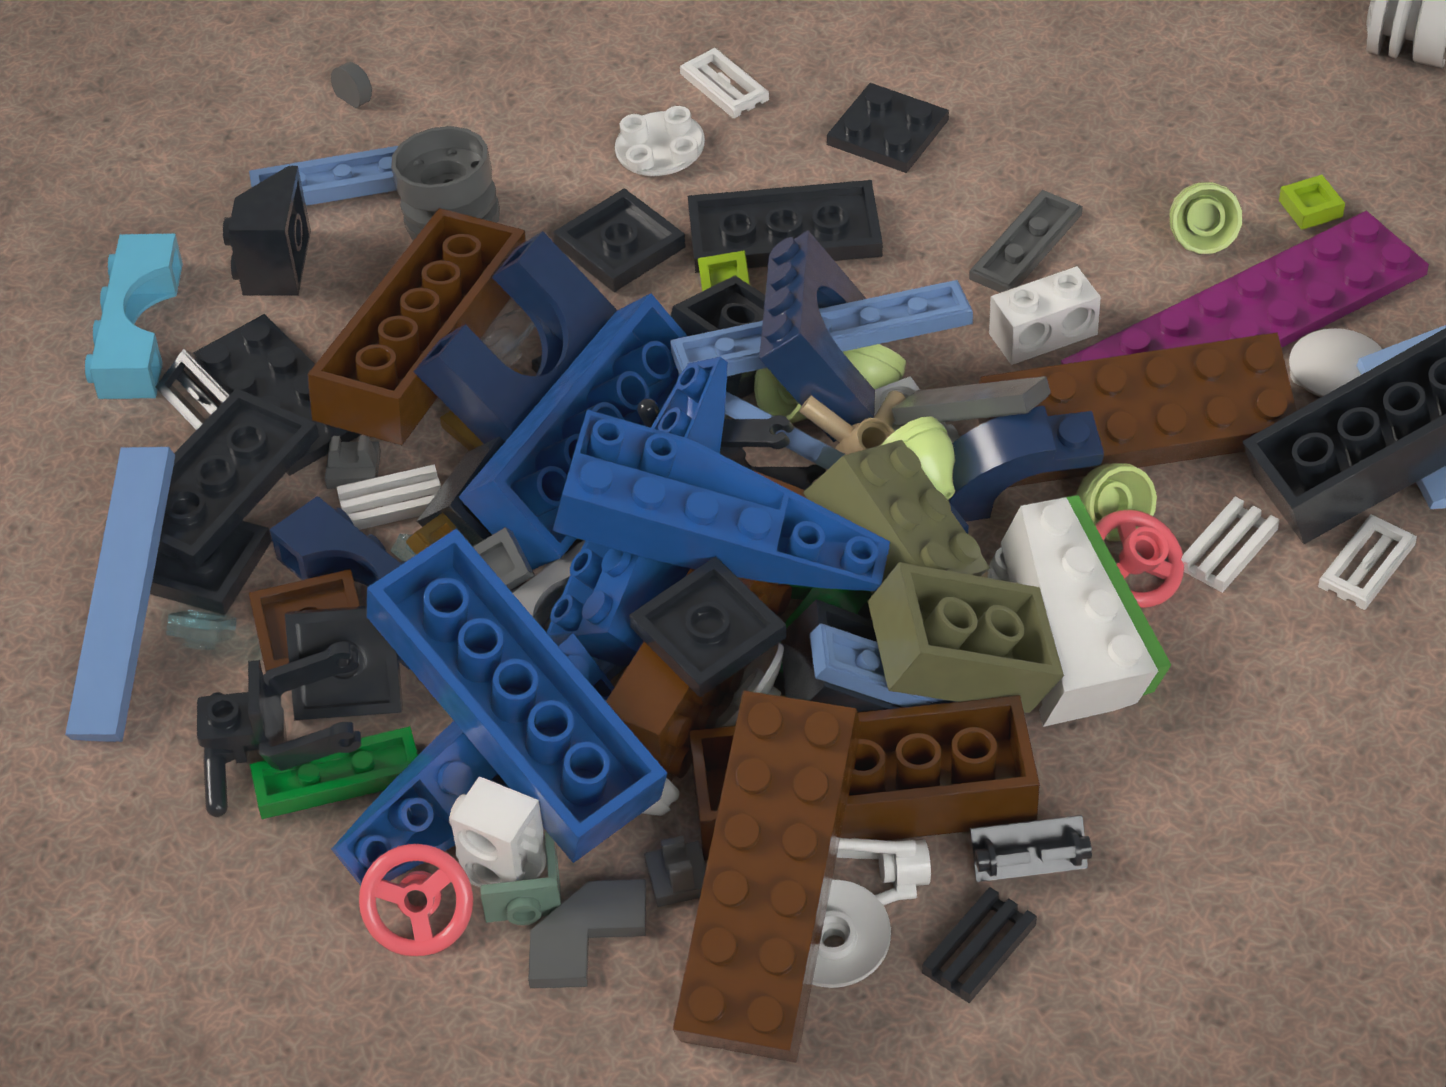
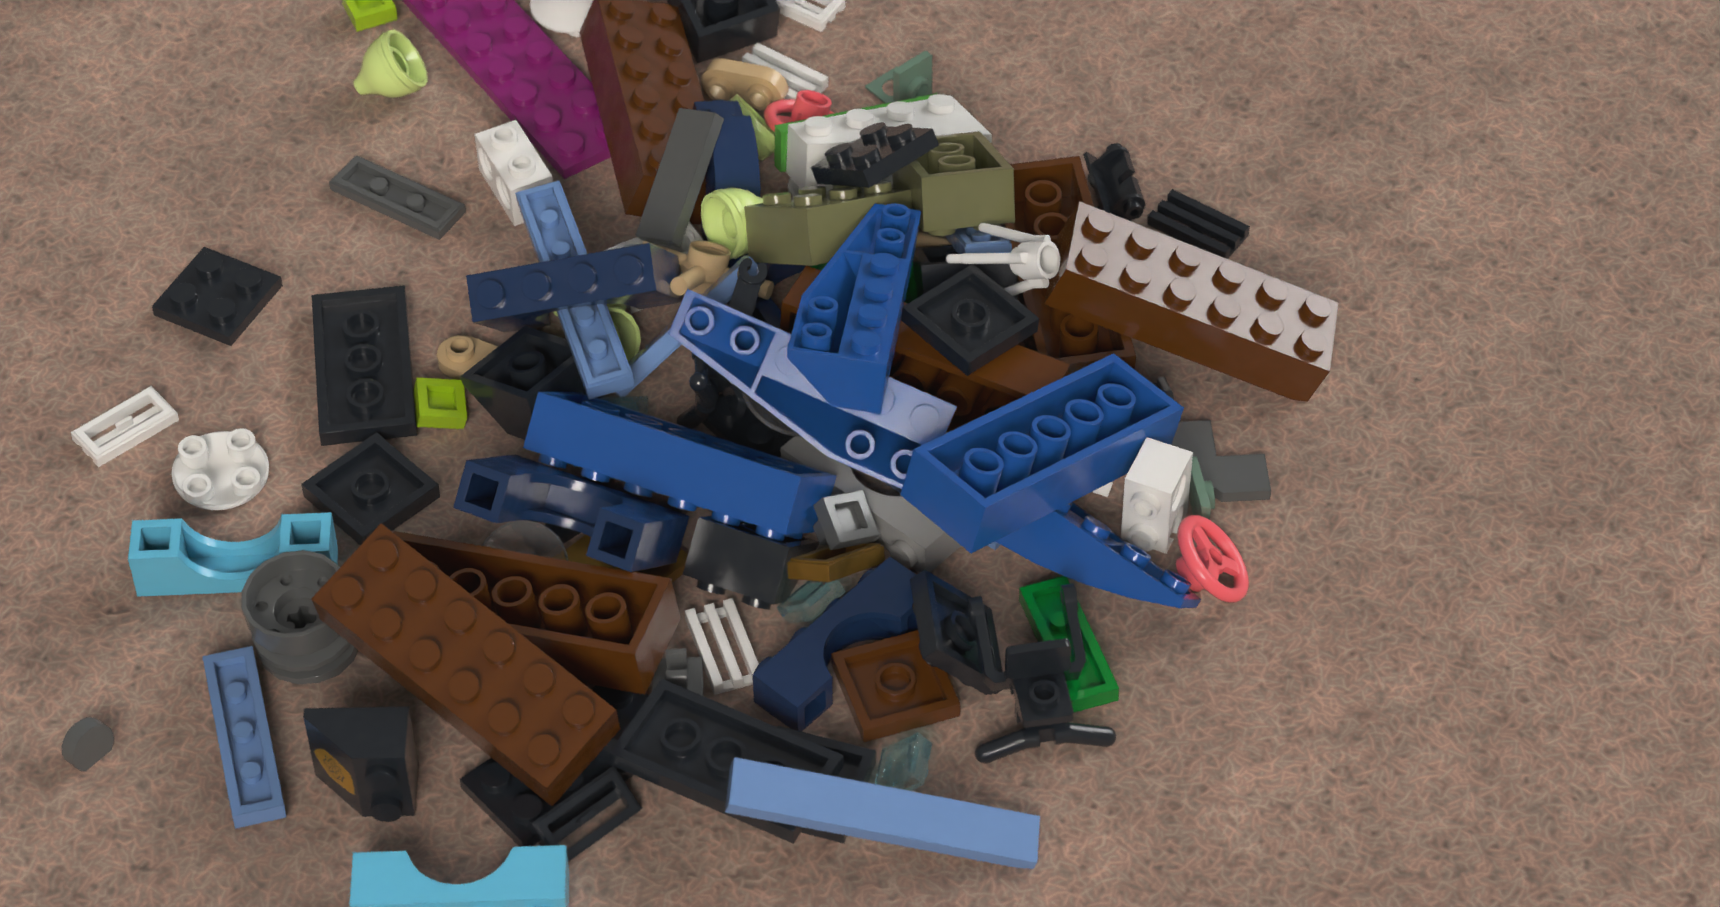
camera: 95 degrees left, 0 degrees up
none -> medium azure arch [128,512,338,597]
none -> reddish brown brick [311,523,620,806]
none -> tan plate [701,58,789,110]
none -> black plate [811,122,939,188]
none -> sand green bracket [865,50,932,103]
none -> white plant [946,223,1060,296]

